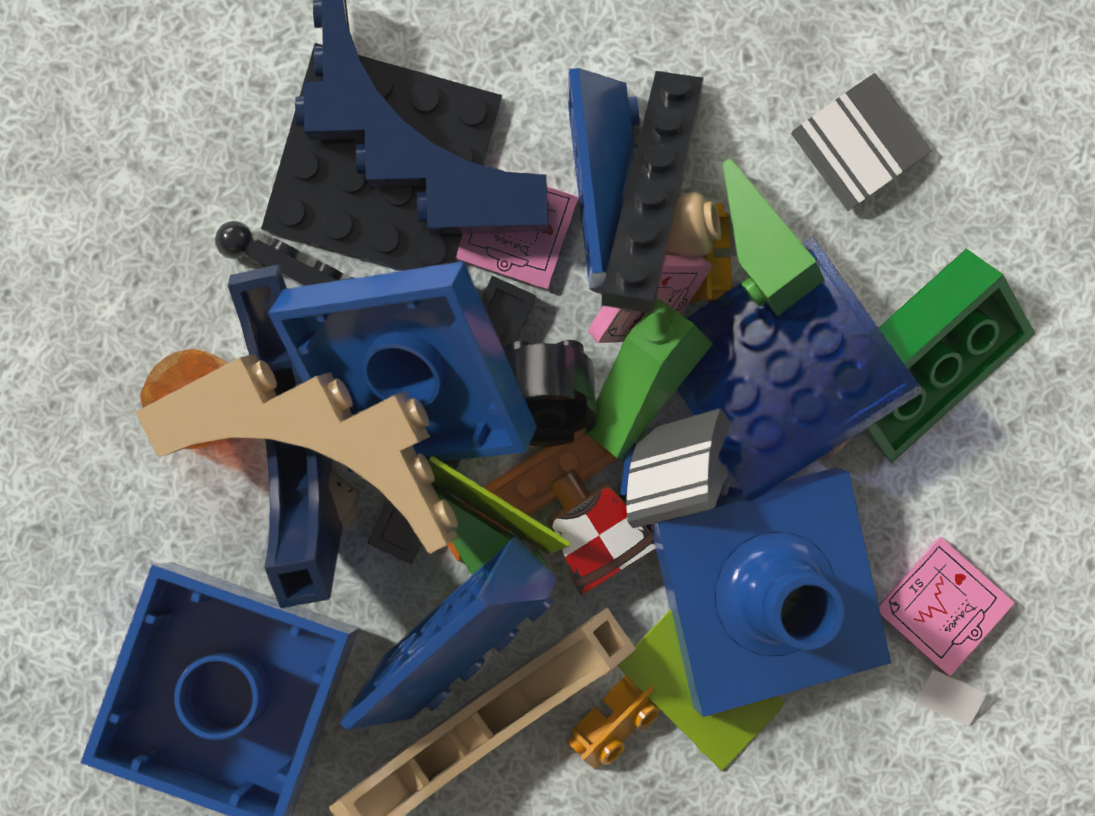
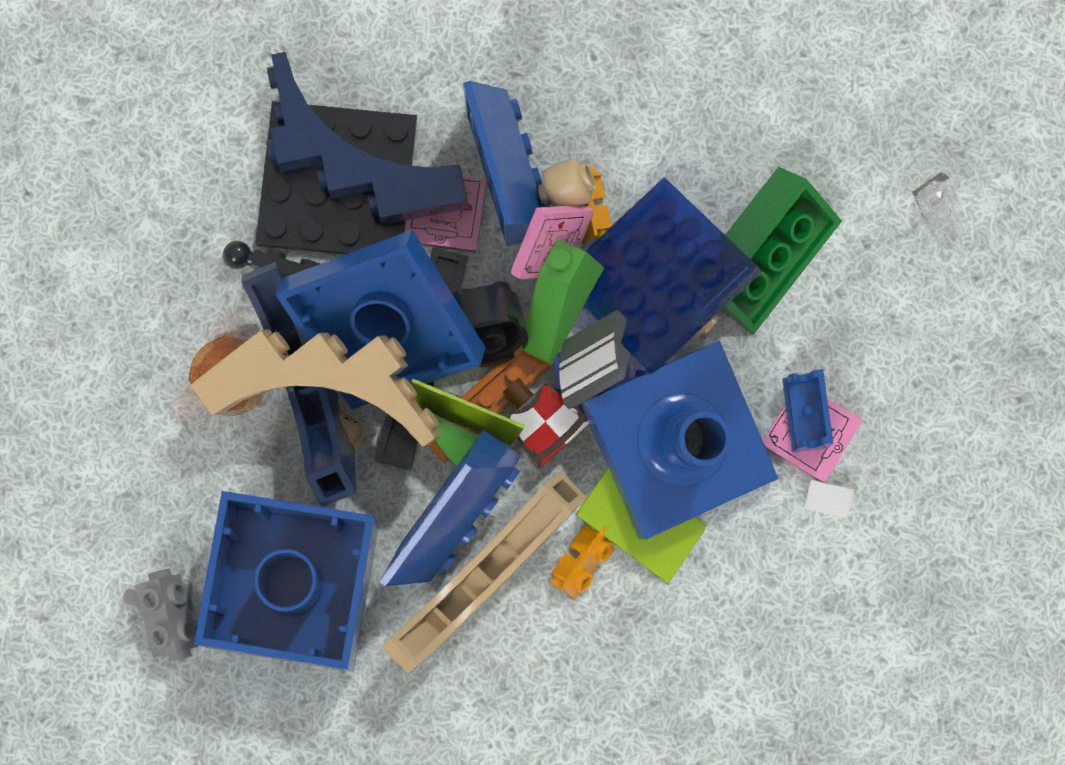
camera: 10 degrees left, 5 degrees down
black plate [601,71,704,314] -> none
bright green slope [722,158,825,316] -> none
slope [791,73,932,211] -> none
none -> light grey brick [123,568,199,662]
none -> blue hinge [782,369,833,452]

